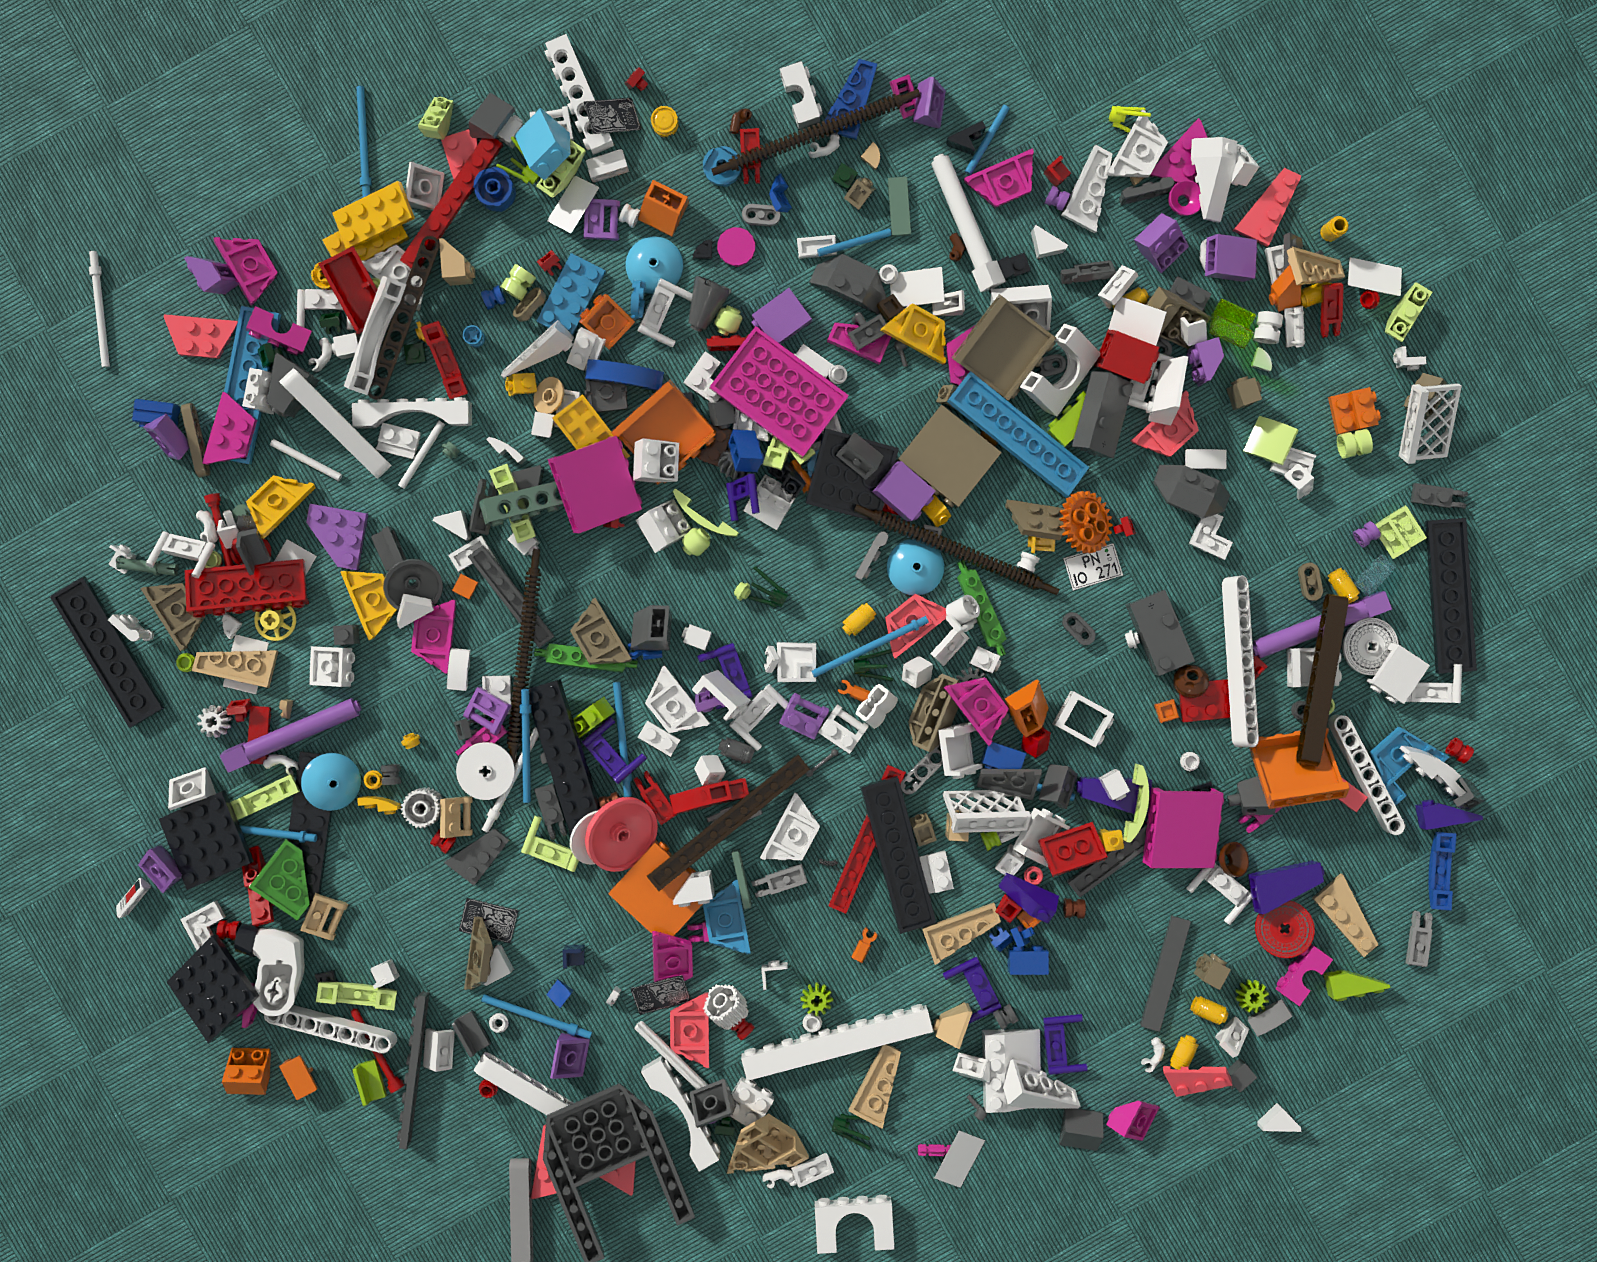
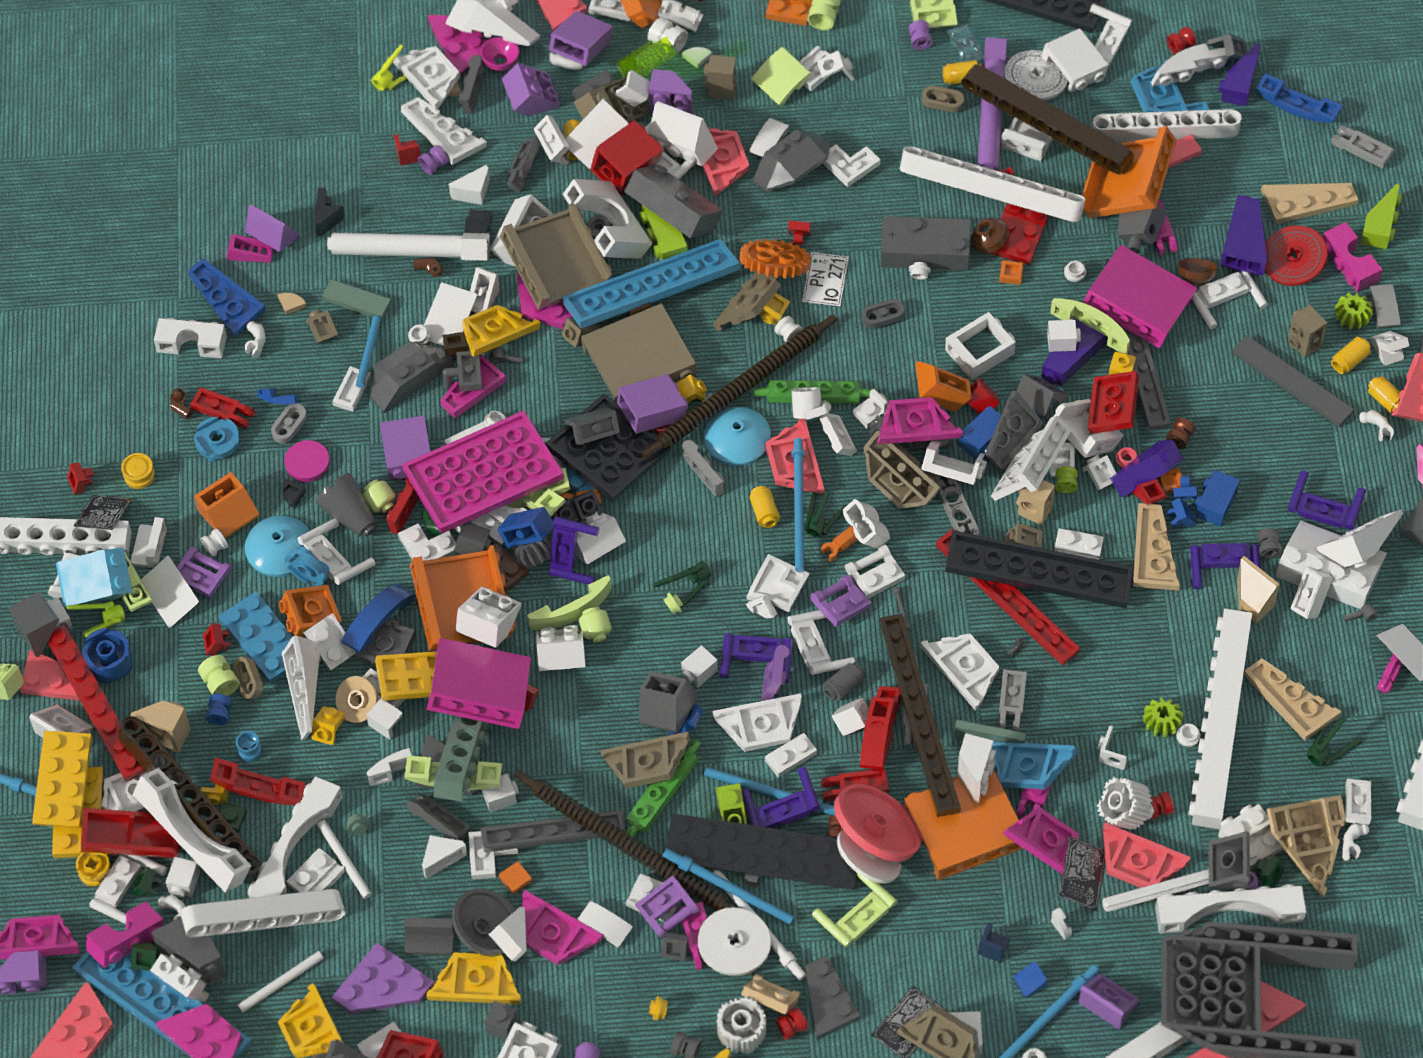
camera: 60 degrees left, 30 degrees down
dark grey hinge [534,783,567,840] -> none
white panel [692,670,751,721] -> none
dark brown hose [711,89,921,176] -> none
dark green plate [832,163,858,191] -> none
orange bar [851,927,877,963] -> none
white panel [902,656,933,688] -> none
dark pink wing [964,149,1034,208] -> none
dark azure bar [965,105,1010,175] -> none
dark grey plate [1291,701,1306,720] -> none

